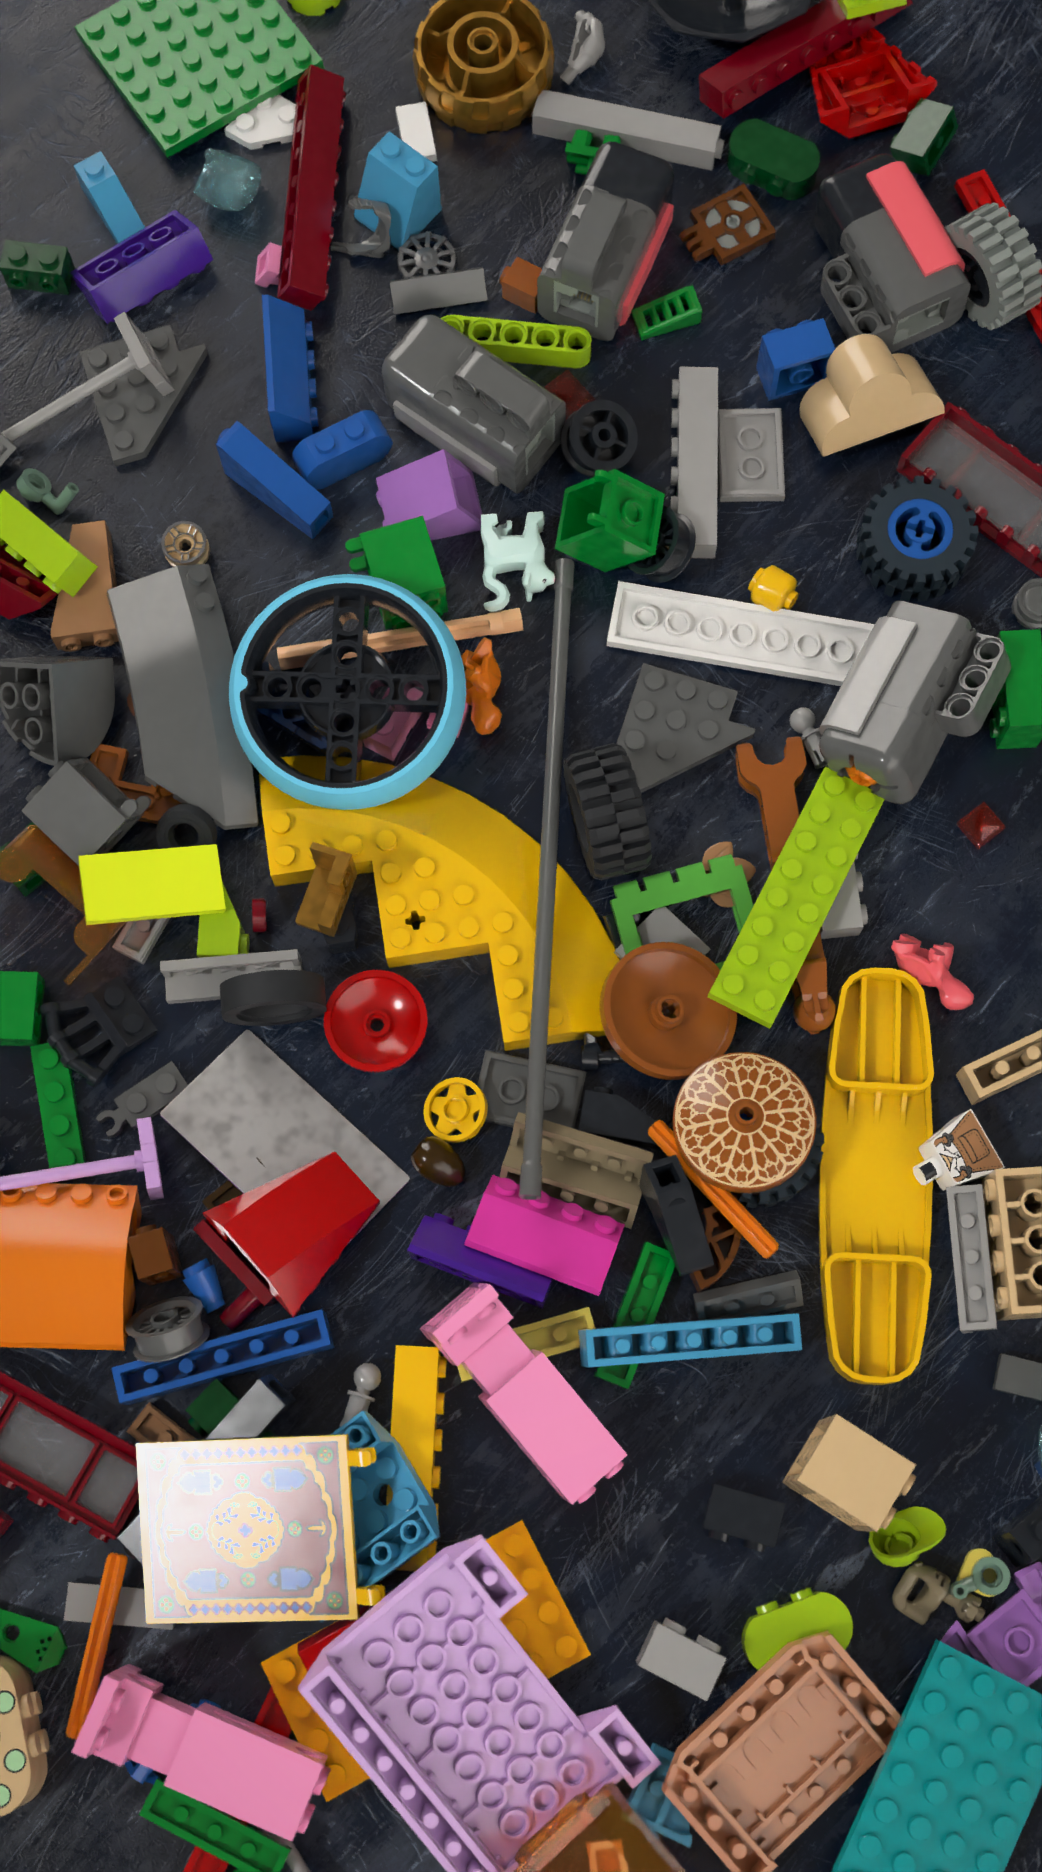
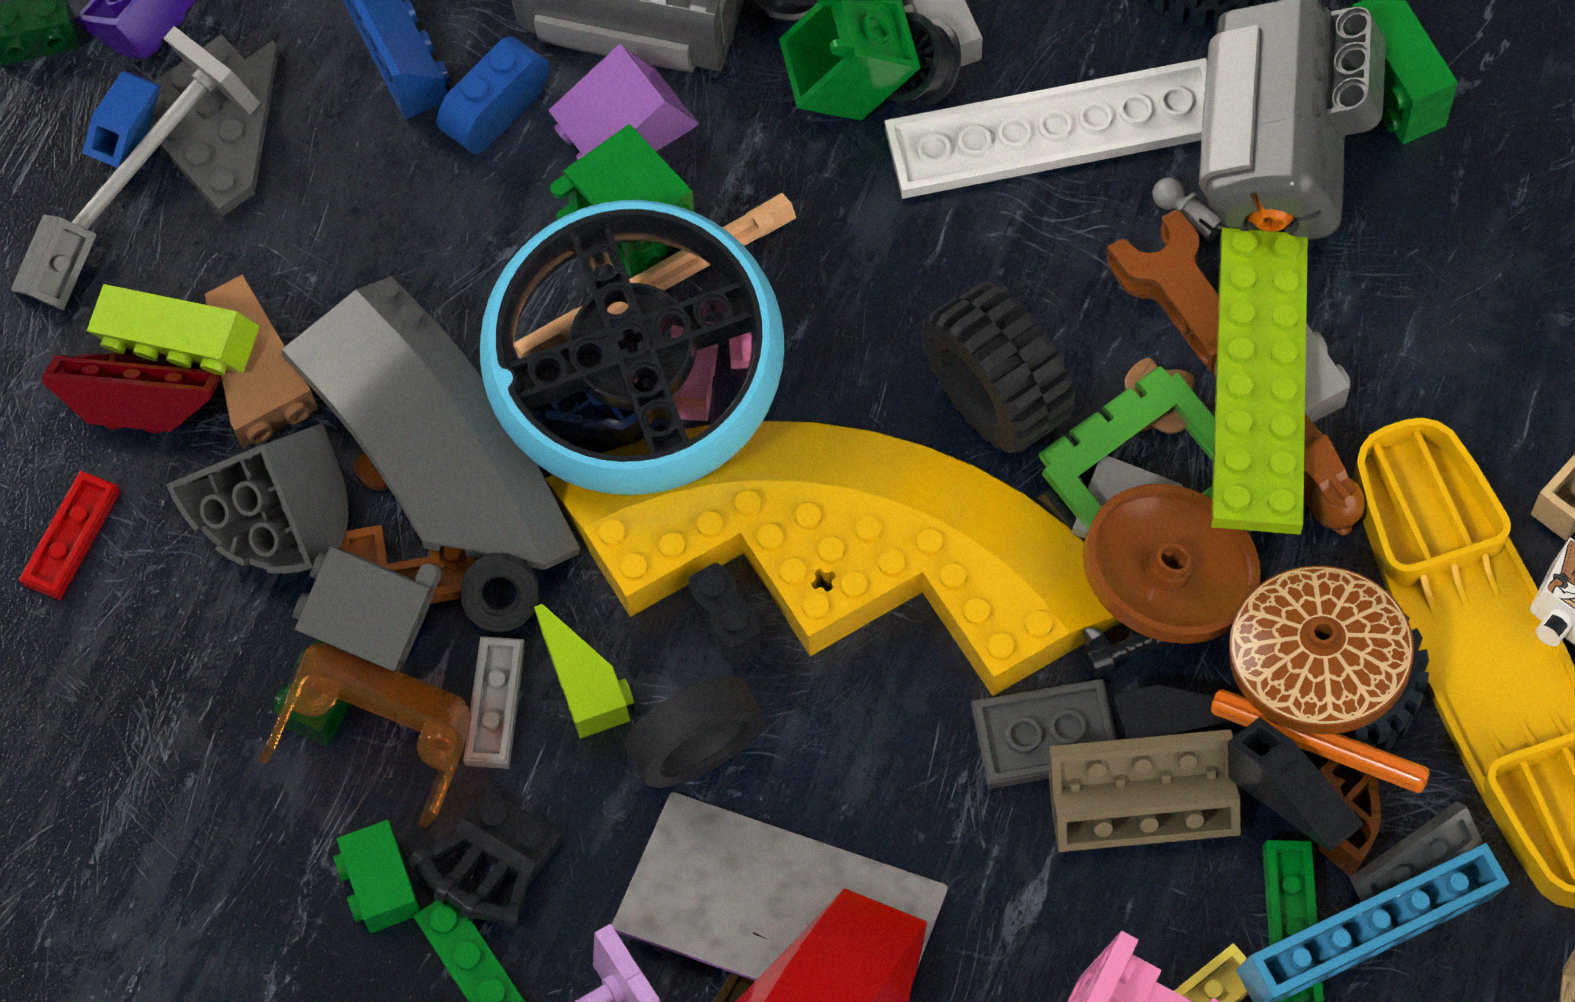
camera: 20 degrees left, 10 degrees down
sand green plate [16,468,79,515] -> none
neon yellow tile [78,844,226,925] -> none
dark grey plate [96,1061,188,1138] -> none
light grey fence [160,949,303,1004] -> none
tan wheel [161,521,210,567] -> none
blue slope [216,421,333,539] -> none
dark red tile [252,898,266,932] -> none
pearl gold panel [295,842,357,937] -> none
red dish [324,970,428,1073] -> none
dark purple slope [407,1213,554,1309] -> none
dark brown animal [410,1136,466,1187] -> none
yellow wheel [424,1077,488,1143] -> none
orange animal [461,637,502,735] -> none
dark pink slope [464,1175,625,1296] -> none
light aqua animal [481,511,555,612] -> none
dark grey piece [519,558,574,1200] -> none
dark grey wing [617,663,756,793] -> none
yellow head [748,565,799,611] -> none
coral animal [891,934,974,1010] -> none
clear red tile [956,802,1006,850] -> none
none -> blue slope [82,71,161,168]

